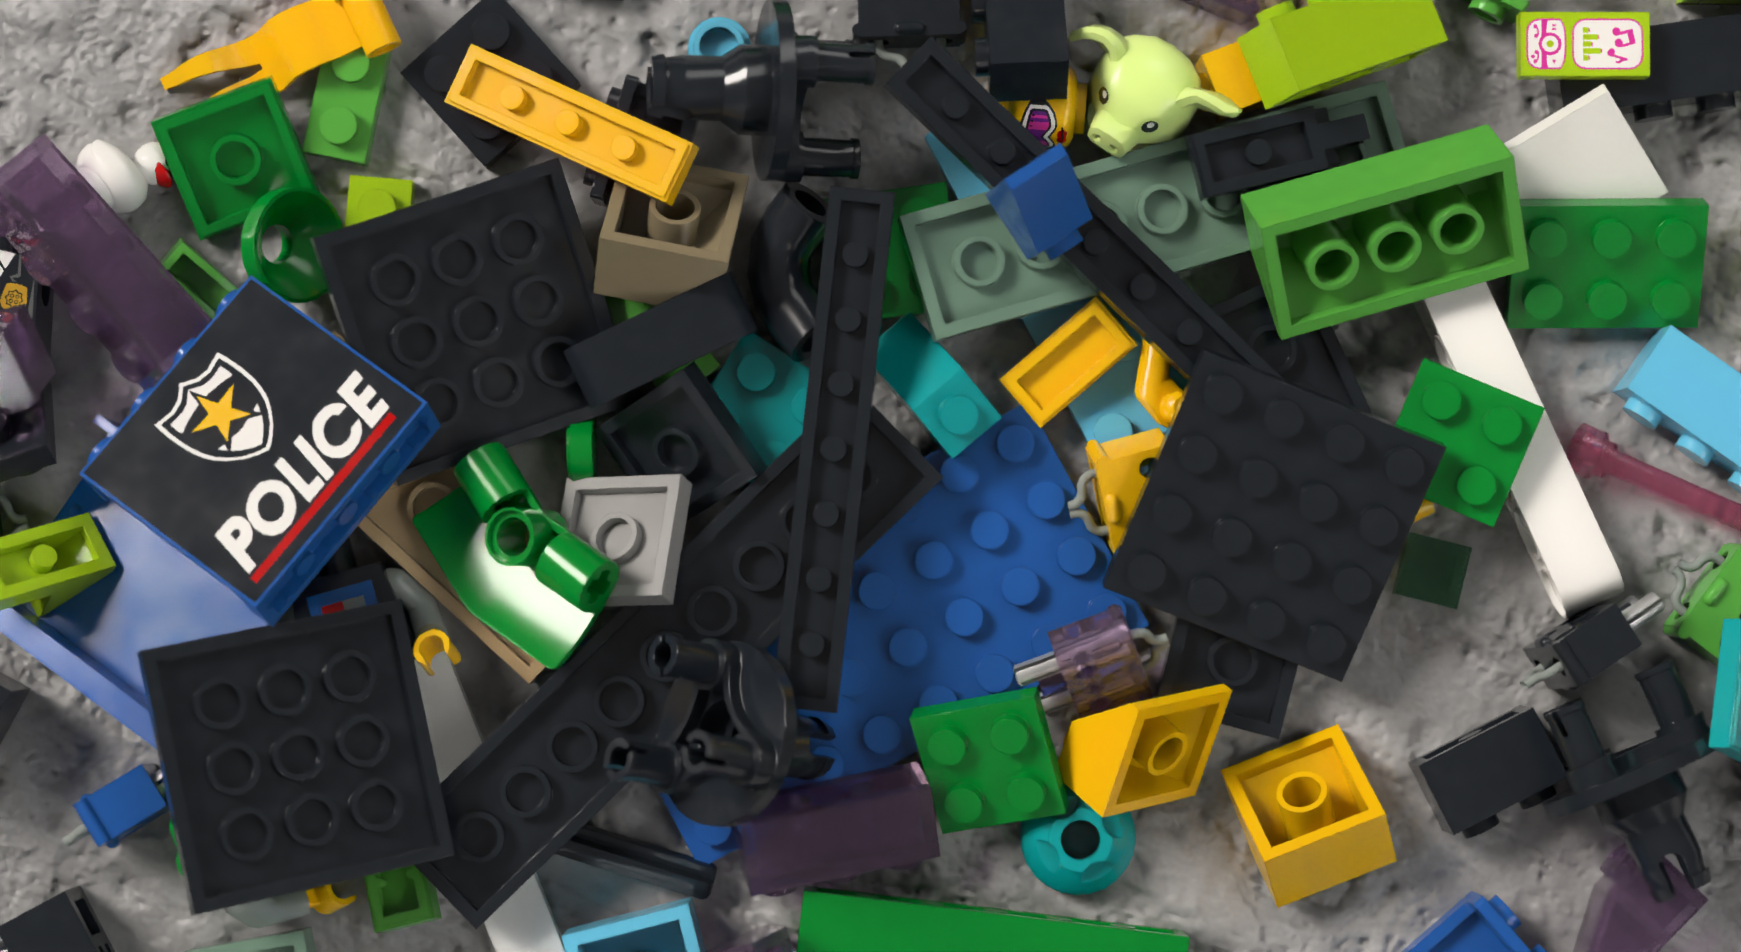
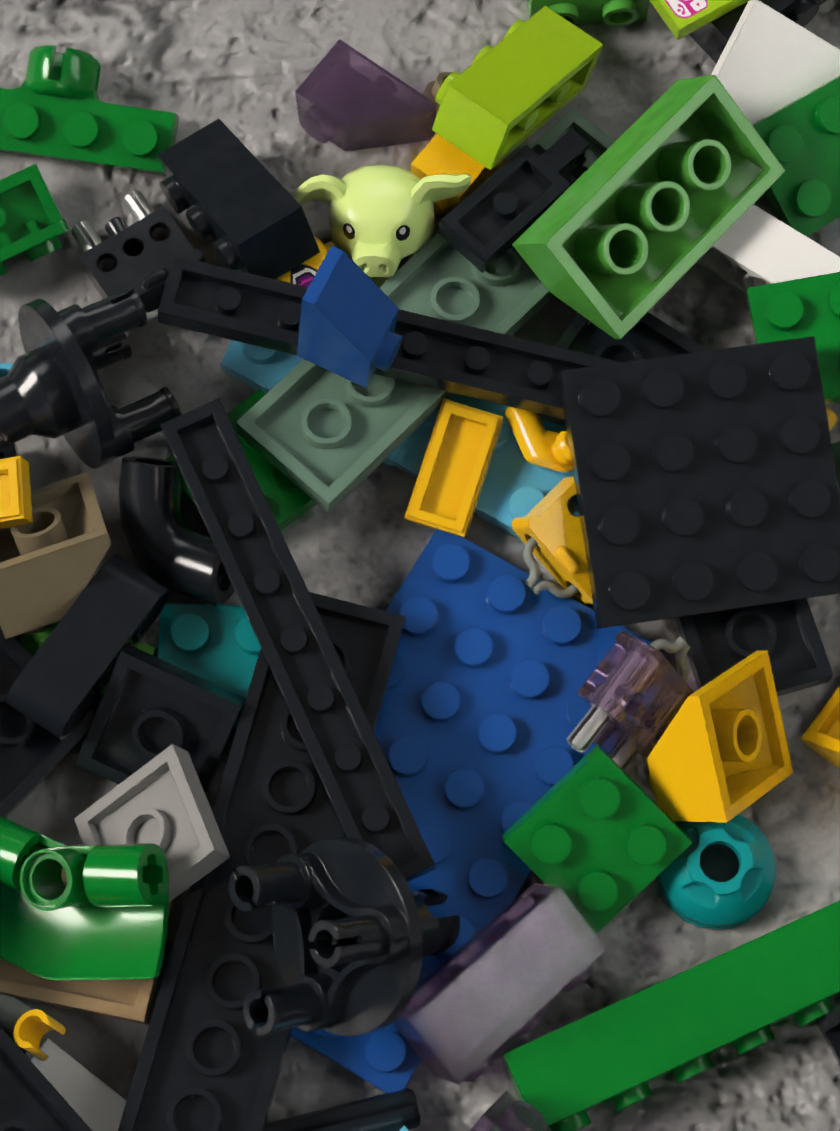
camera: 25 degrees left, 15 degrees down
green tile [566,420,598,481] -> none
teal slope [876,312,1002,459] -> none

